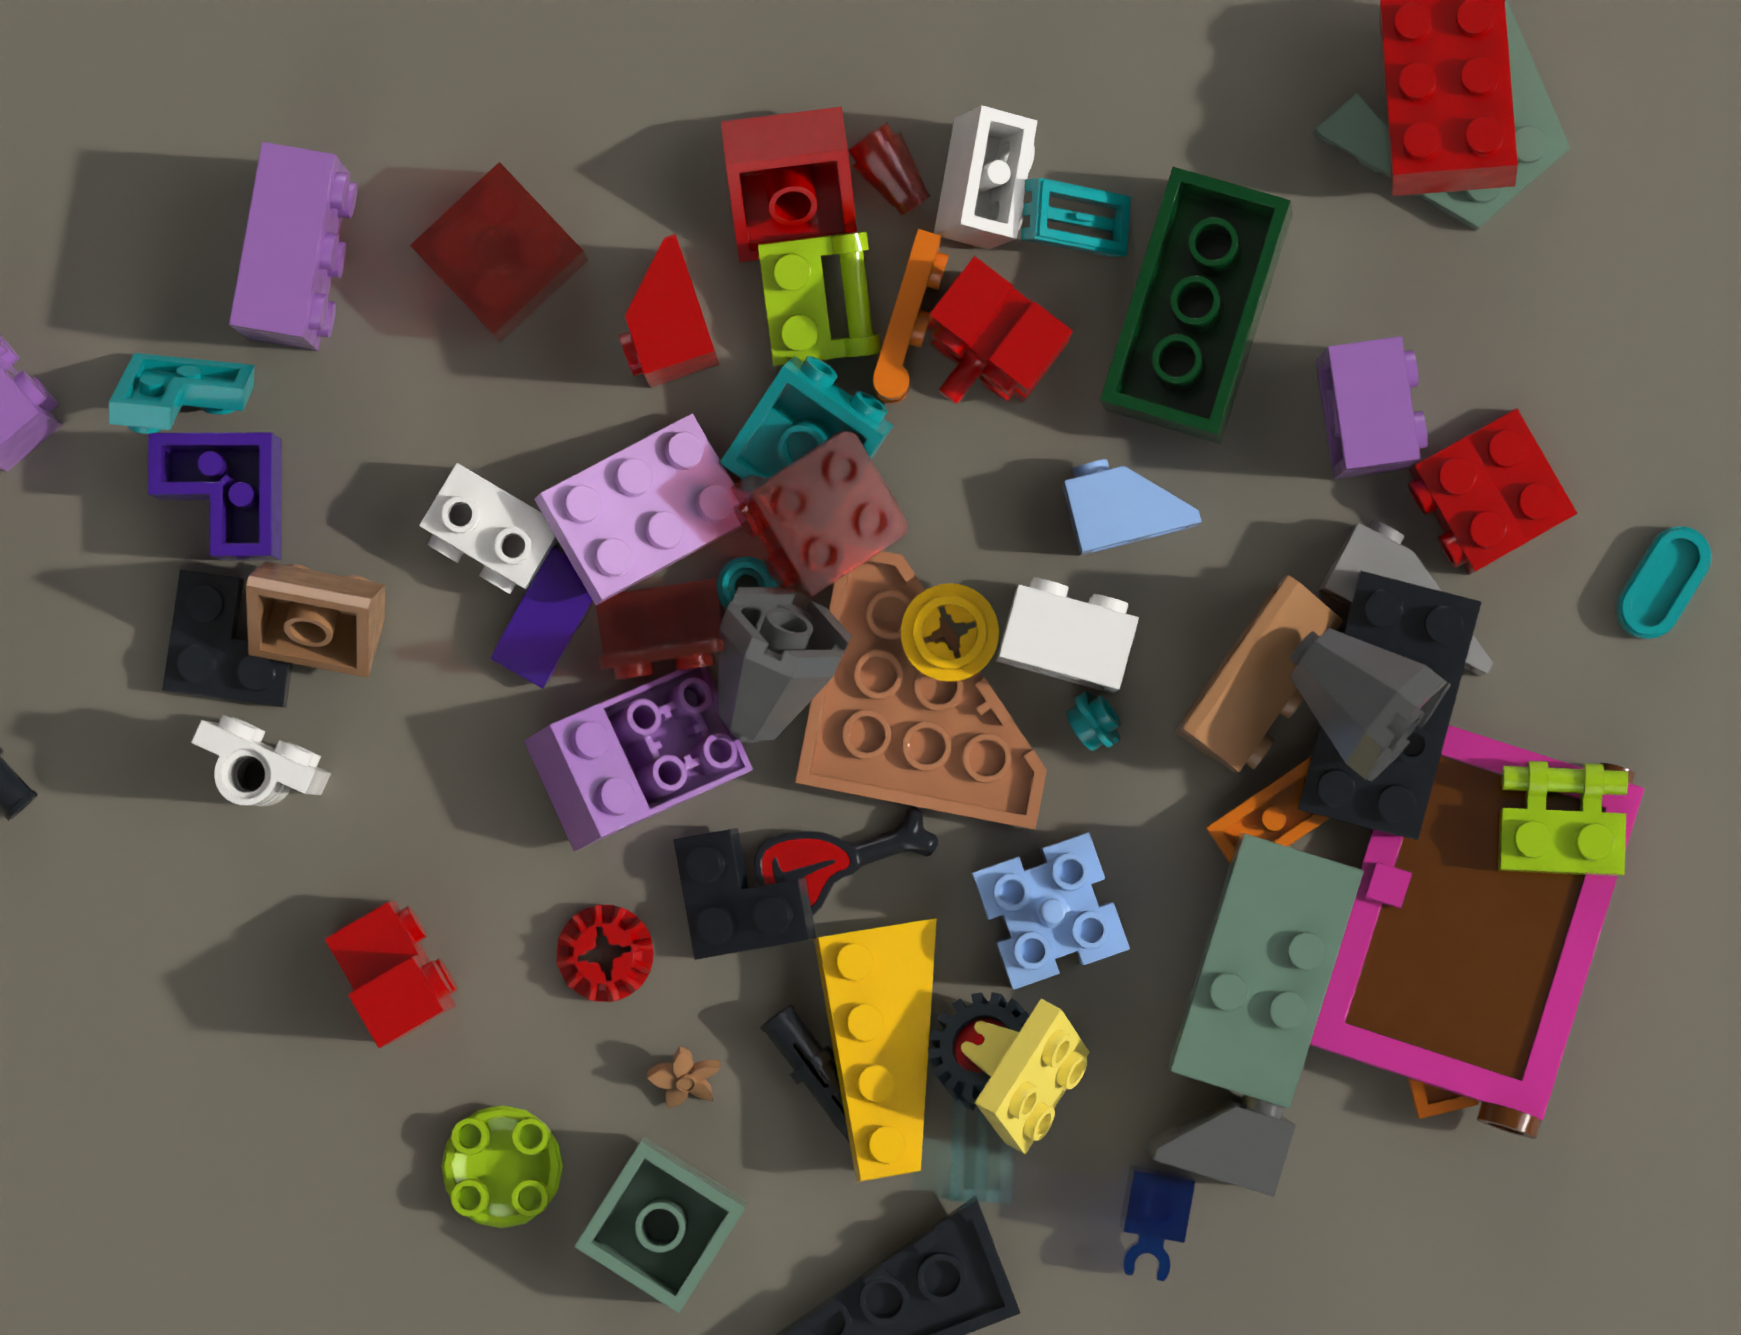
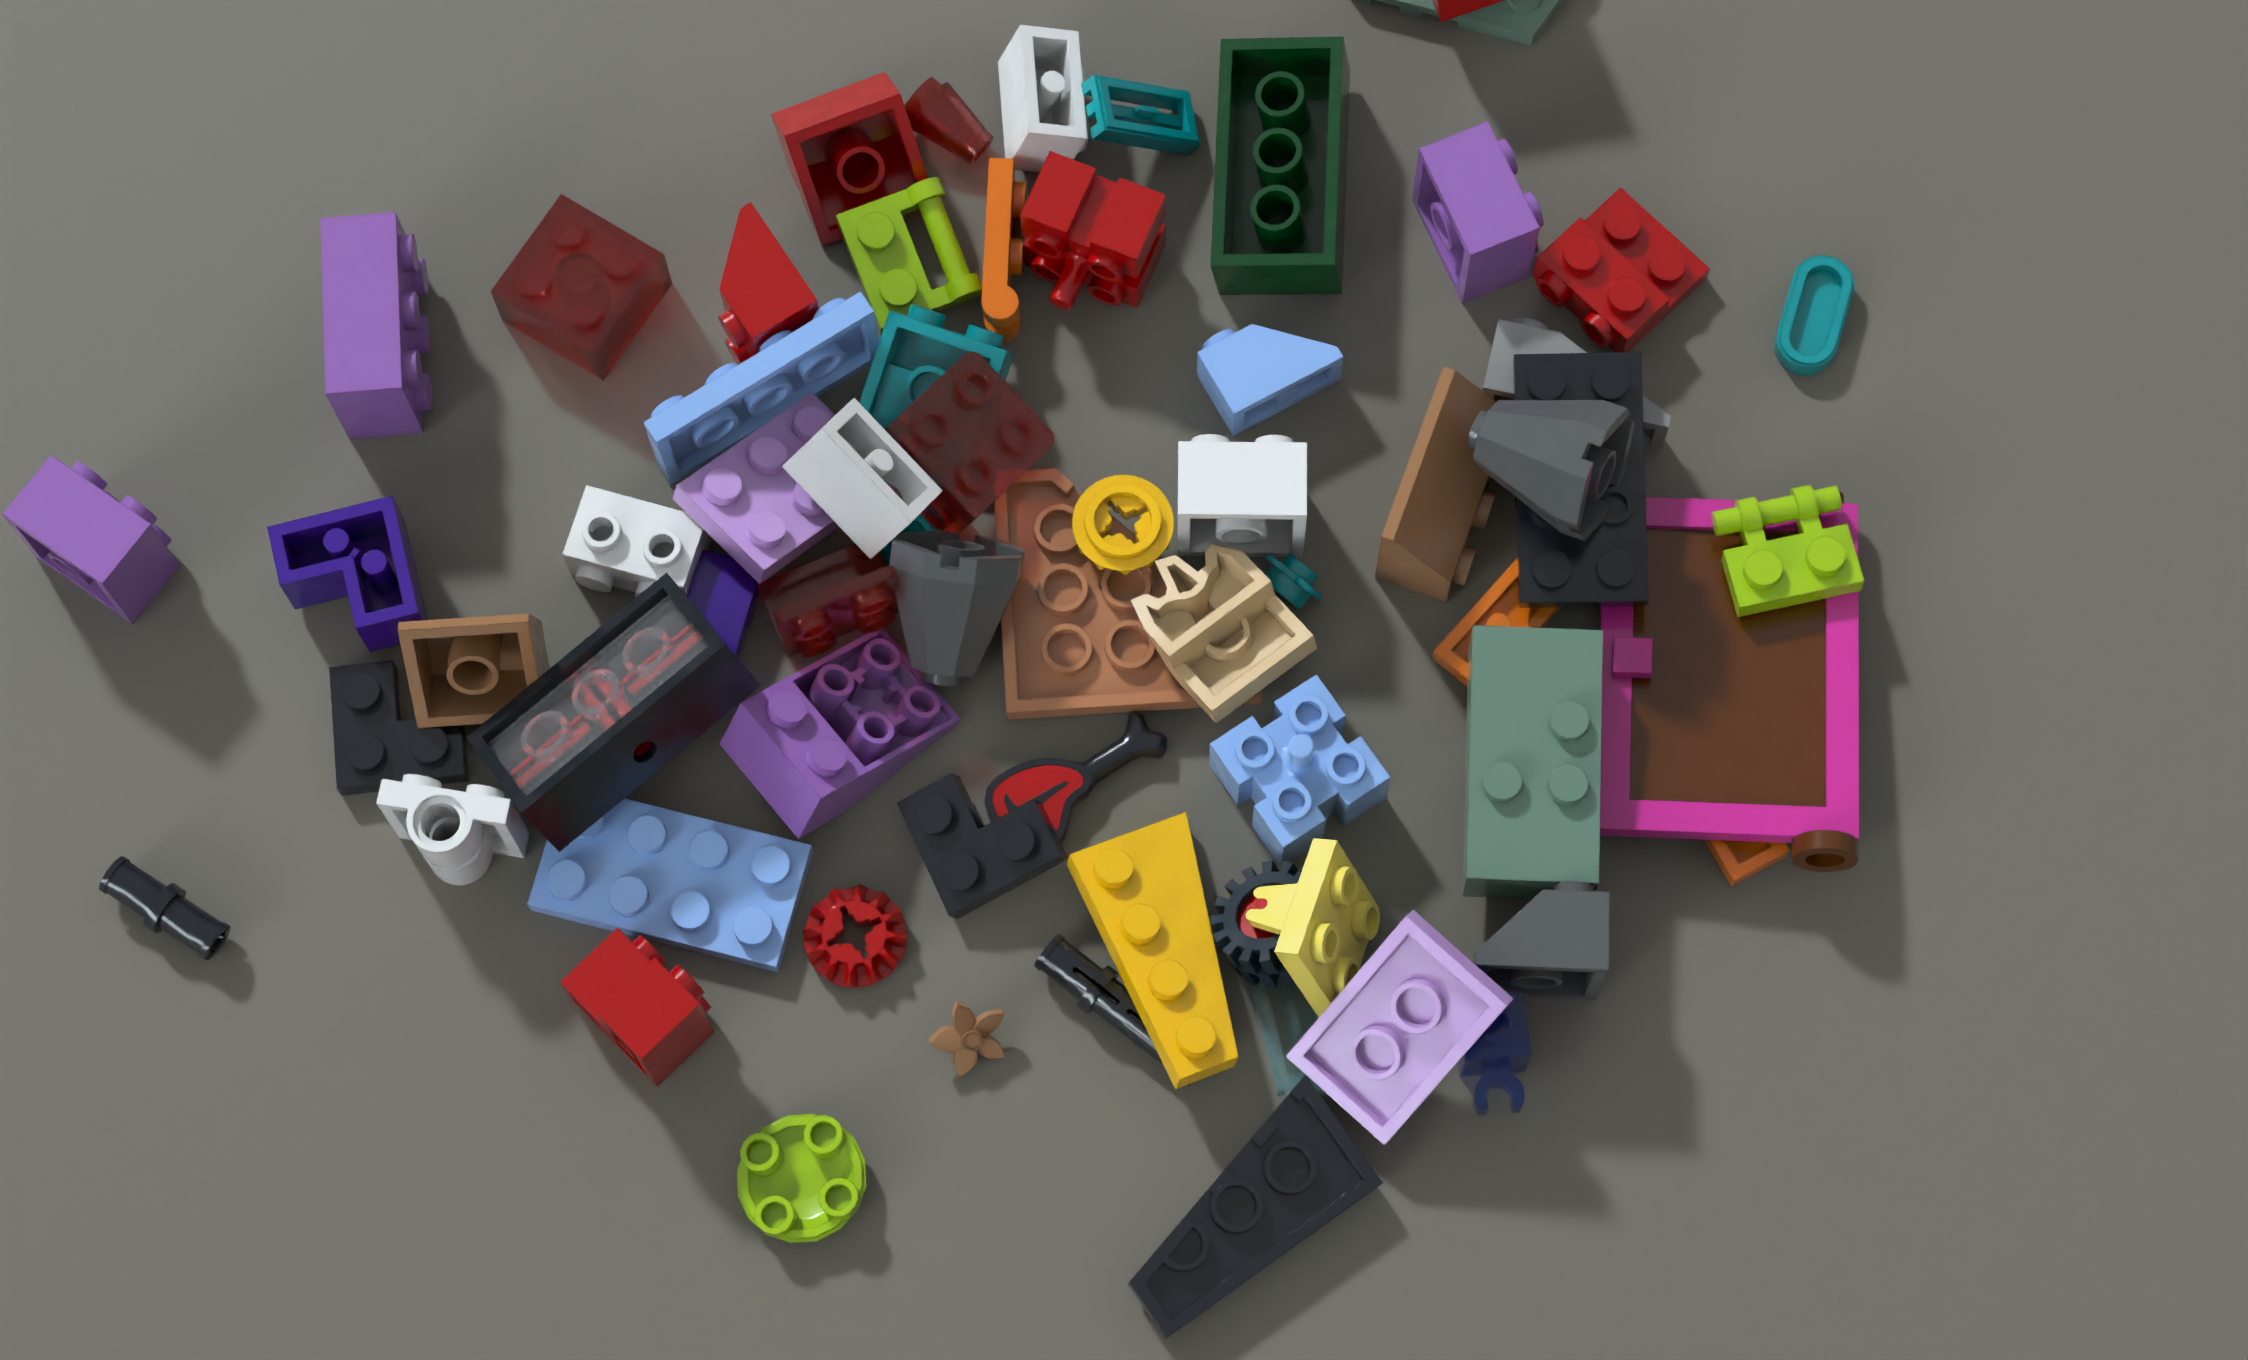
camera: 15 degrees left, 15 degrees down
teal plate [109,353,255,434] -> none
sand green brick [574,1137,748,1313] -> none
none -> black brick [466,572,761,852]
none -> light blue plate [527,798,814,973]
none -> light blue plate [643,292,879,486]
none -> white brick [782,398,943,559]
none -> tan plate [1131,544,1317,723]
none -> lavender plate [1286,910,1513,1145]

